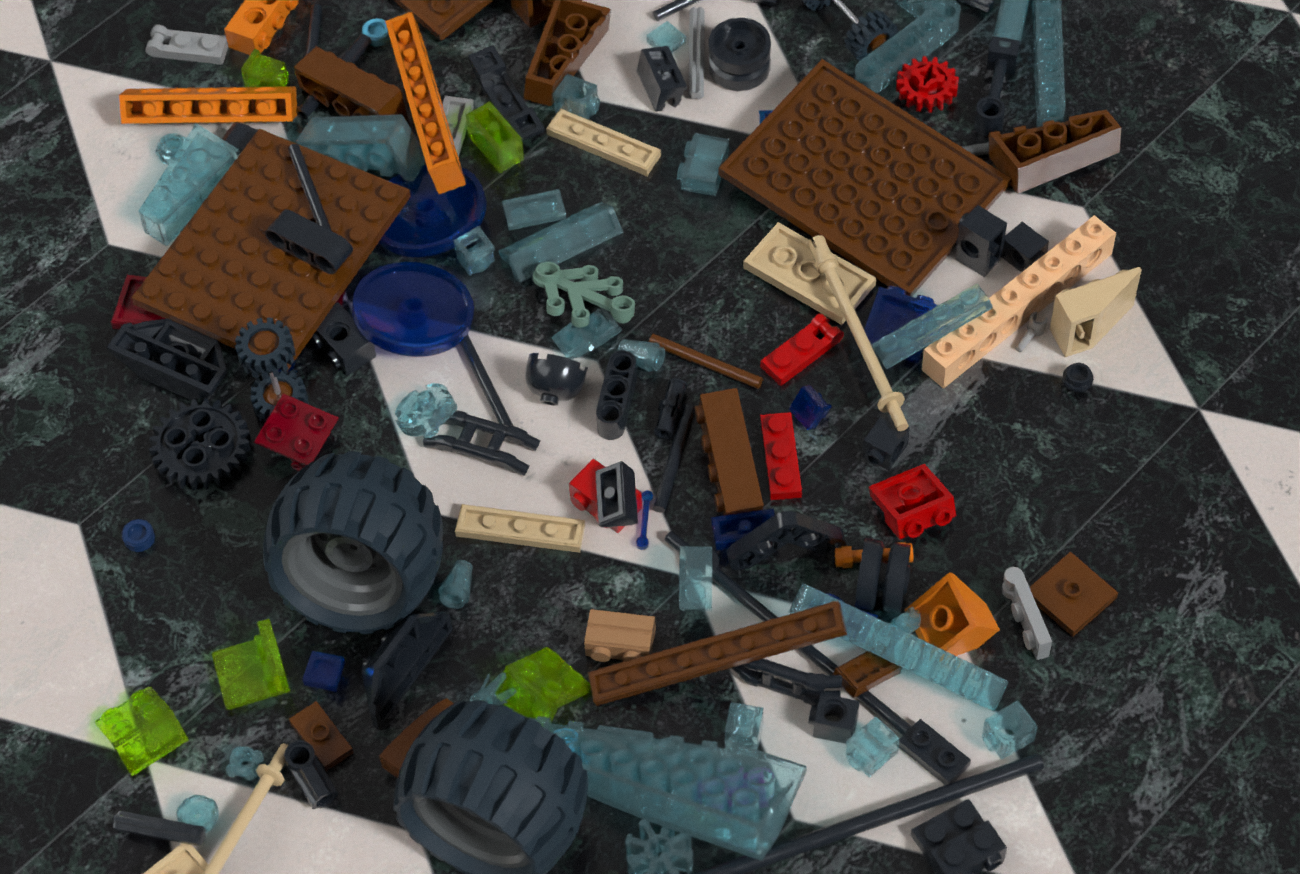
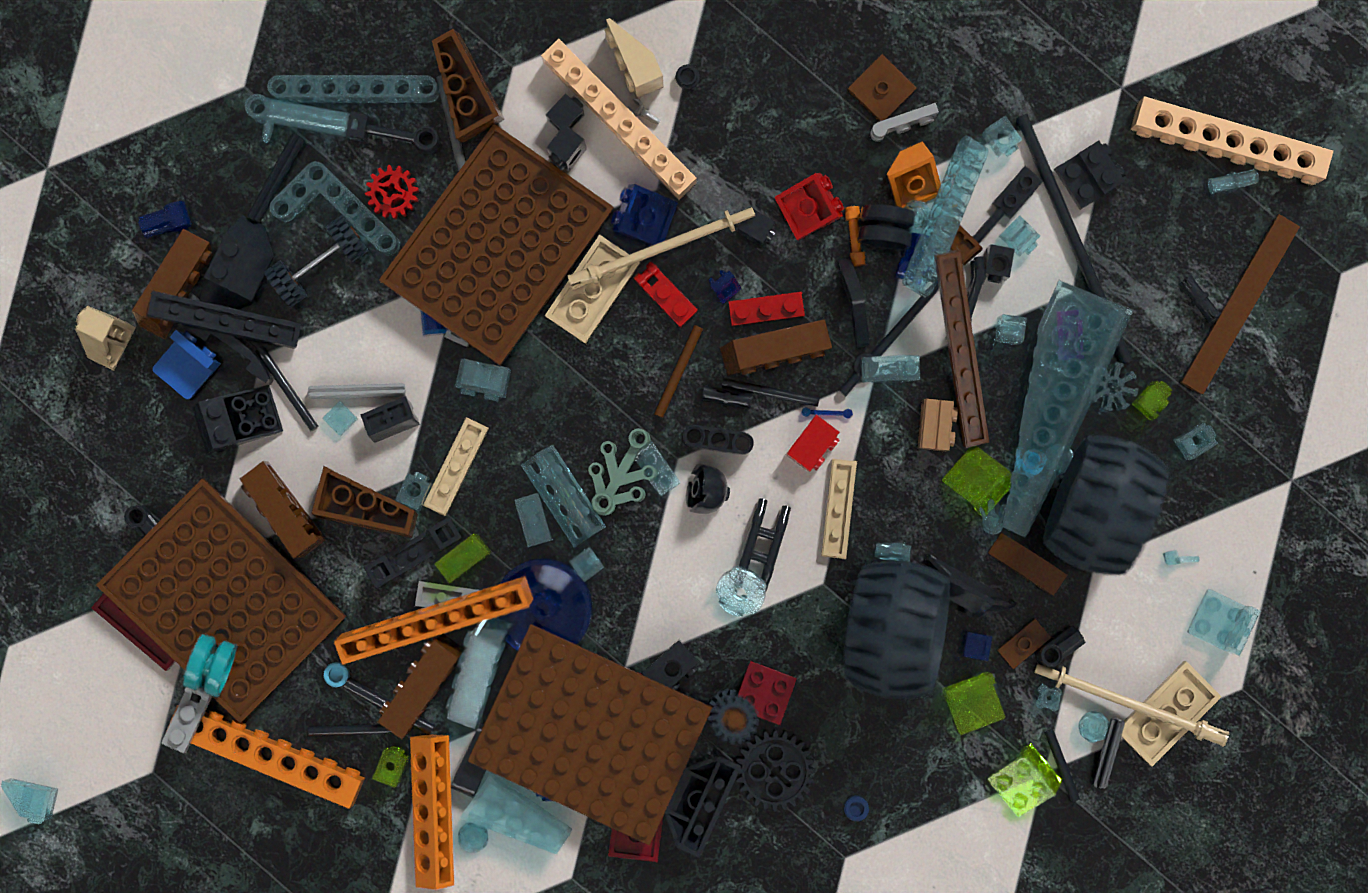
camera: 95 degrees left, 30 degrees up
light grey plate [146,25,228,65] -> none
black beam [265,209,353,274] -> none
black bar [288,144,332,231] -> none
clear blue dish [352,262,474,357] -> none
black bar [457,332,514,426] -> none
black slope [595,461,638,527] -> none
clear light blue cone [618,339,665,372] -> none
black wheel [708,17,771,91] -> none
clear blue brick [711,508,775,551] -> none
clear light blue plate [871,283,993,370] -> none
none -> black bar [1044,729,1080,802]

